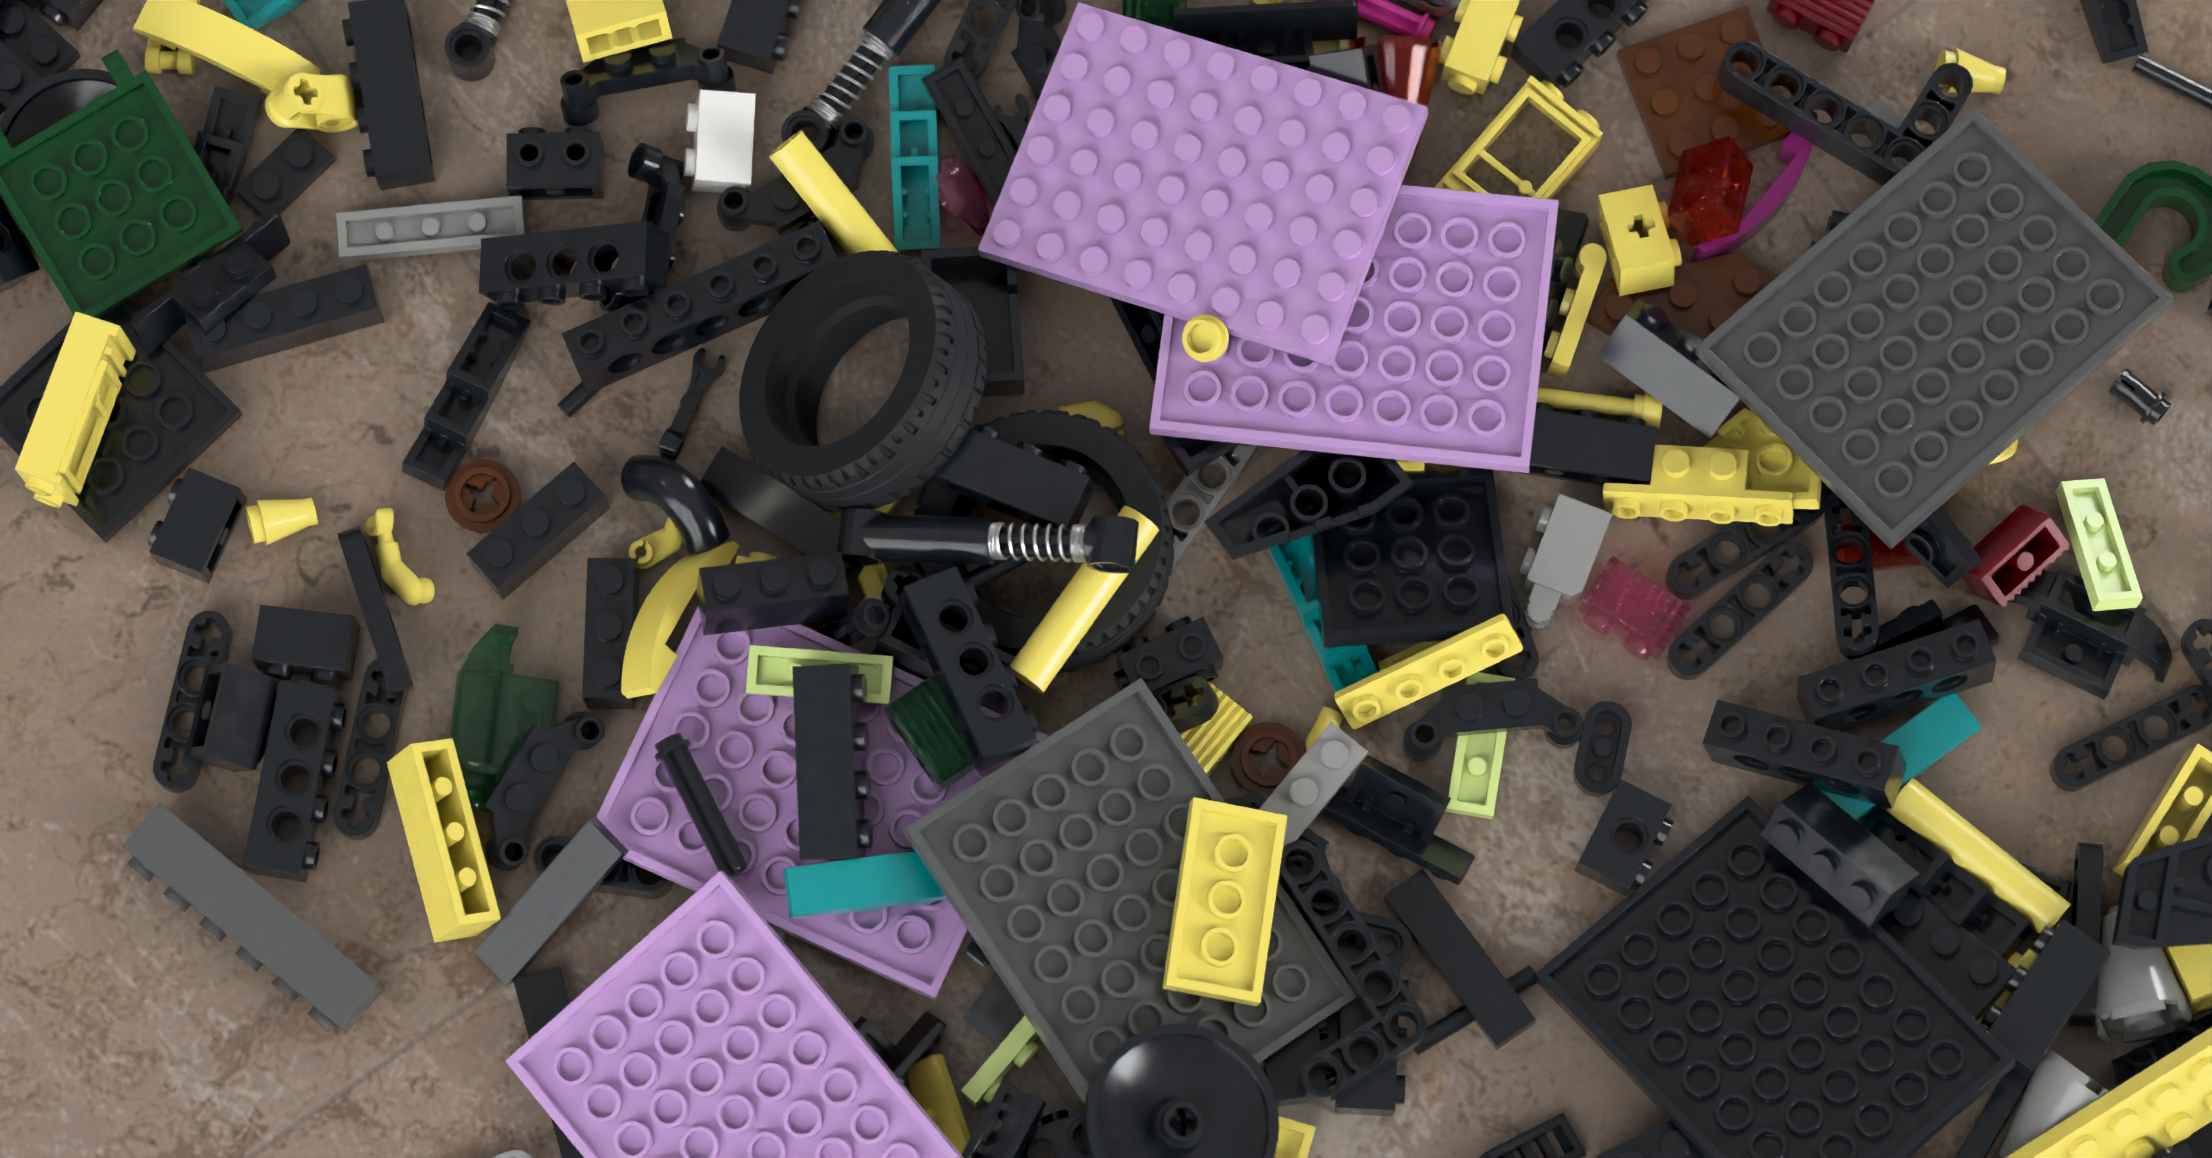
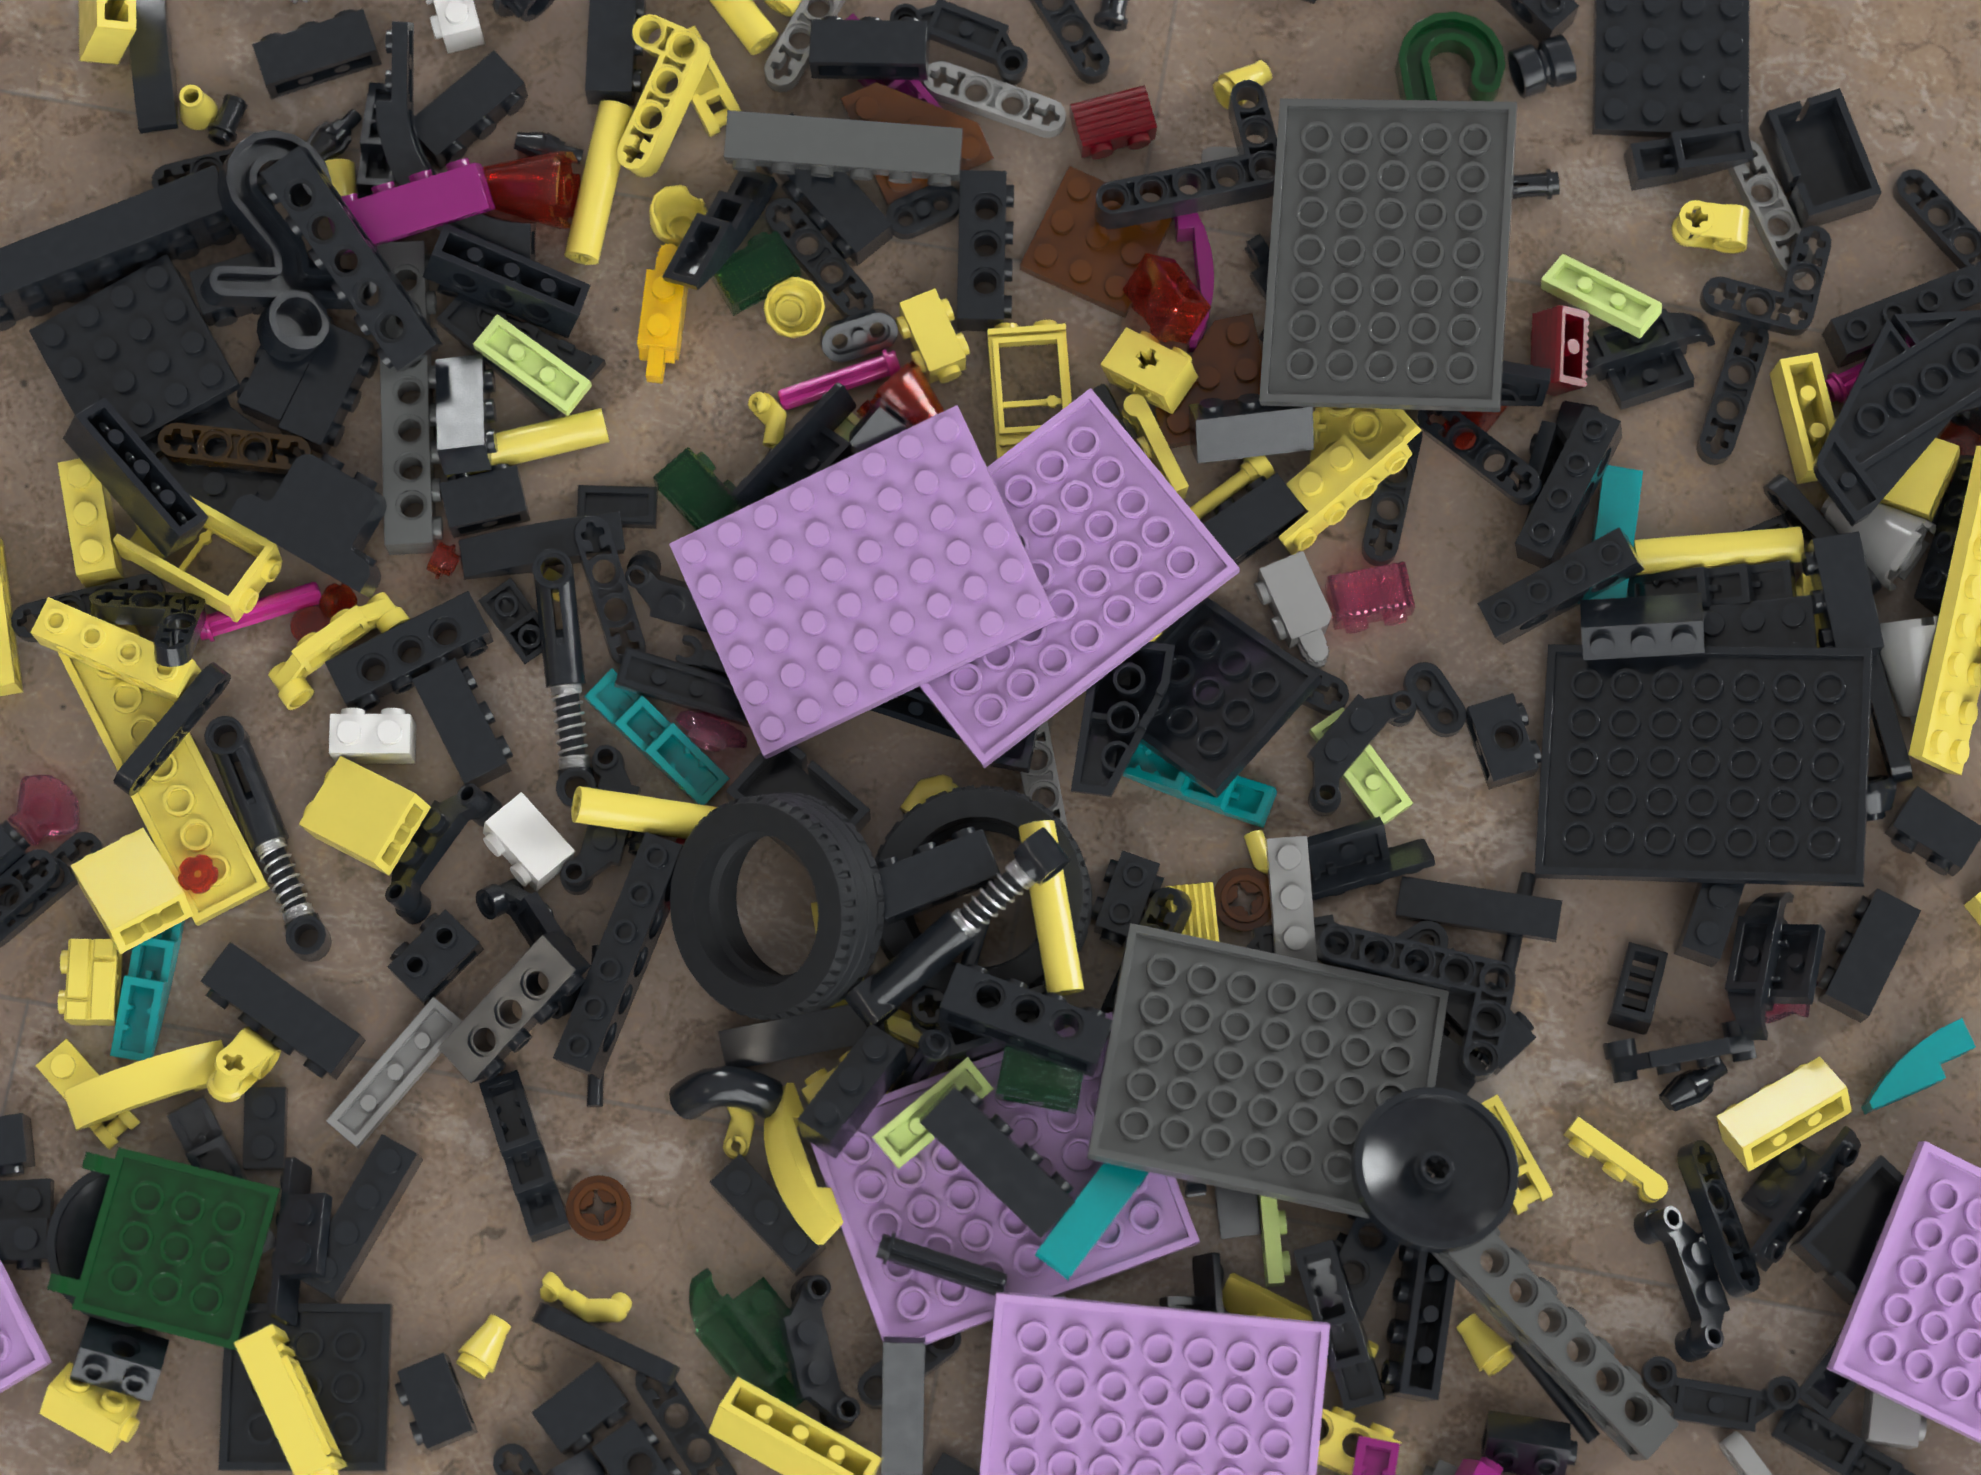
camera: 45 degrees left, 0 degrees up
black brick [466,462,610,600] -> none
black piece [659,348,724,461] -> none
light yellow plate [1162,797,1288,1006] -> none
light yellow plate [1182,314,1229,362] -> none
light yellow bracket [1334,614,1523,729] -> none
black beam [1666,542,1814,680] -> none

